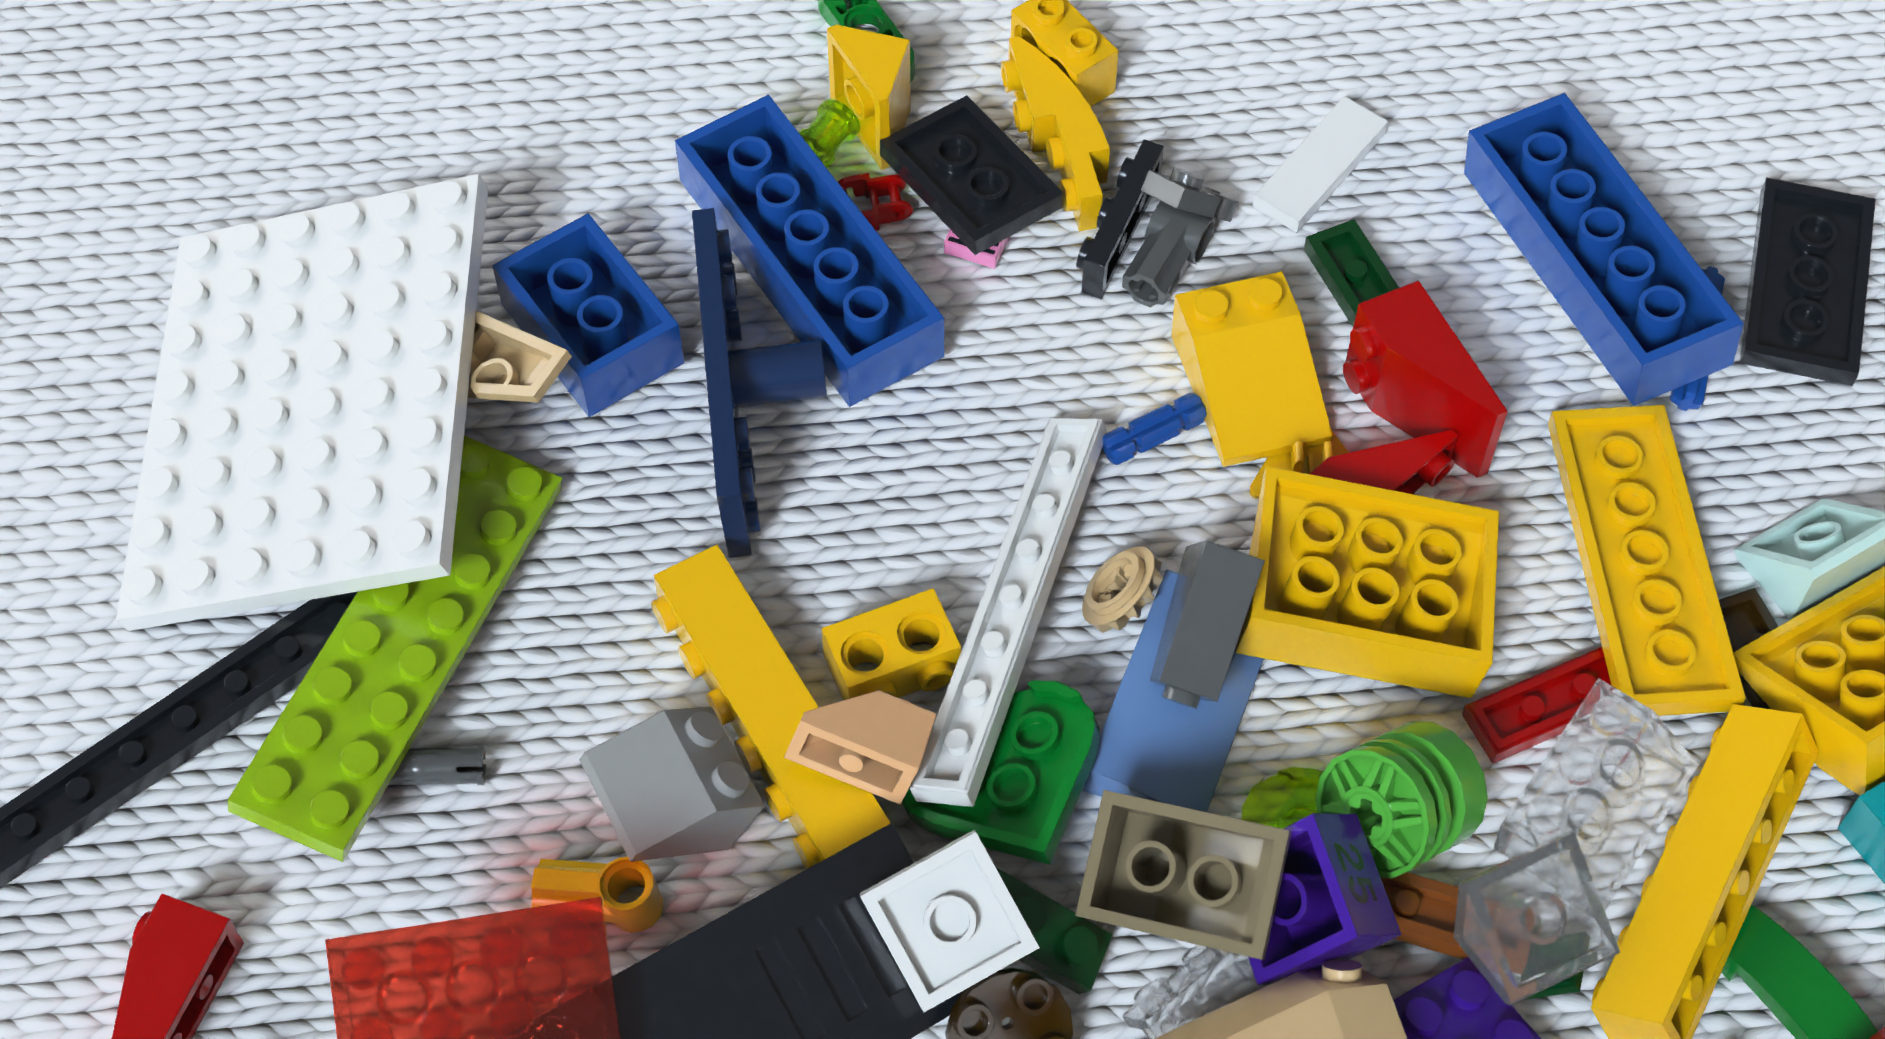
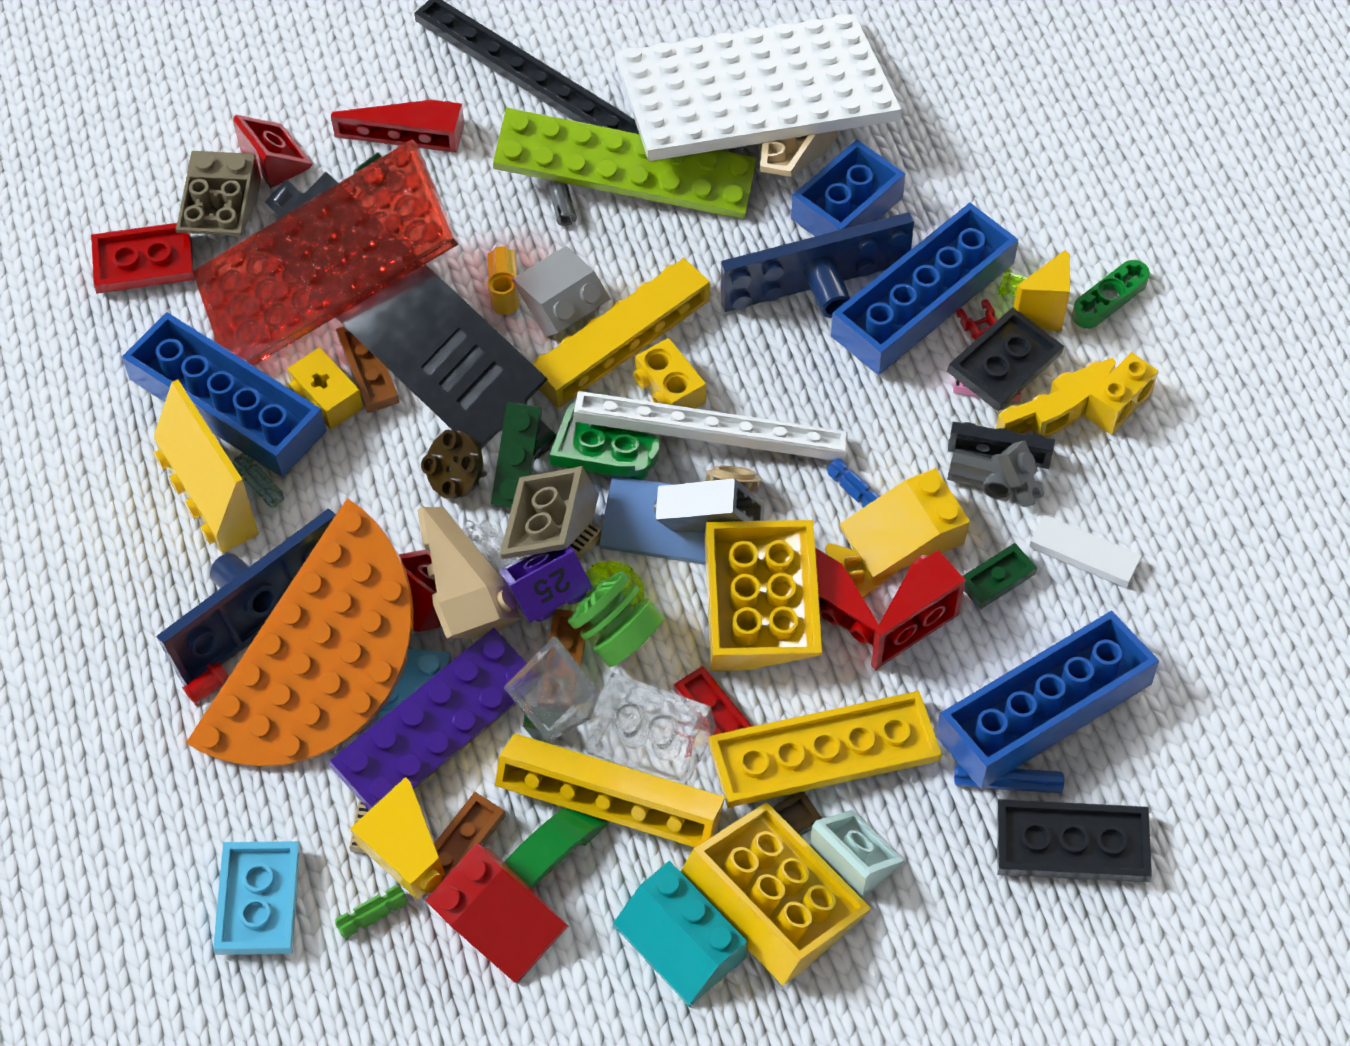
camera: 80 degrees right, 0 degrees up
light nougat slope [784,690,937,805] -> none
white plate [860,829,1039,1012] -> none

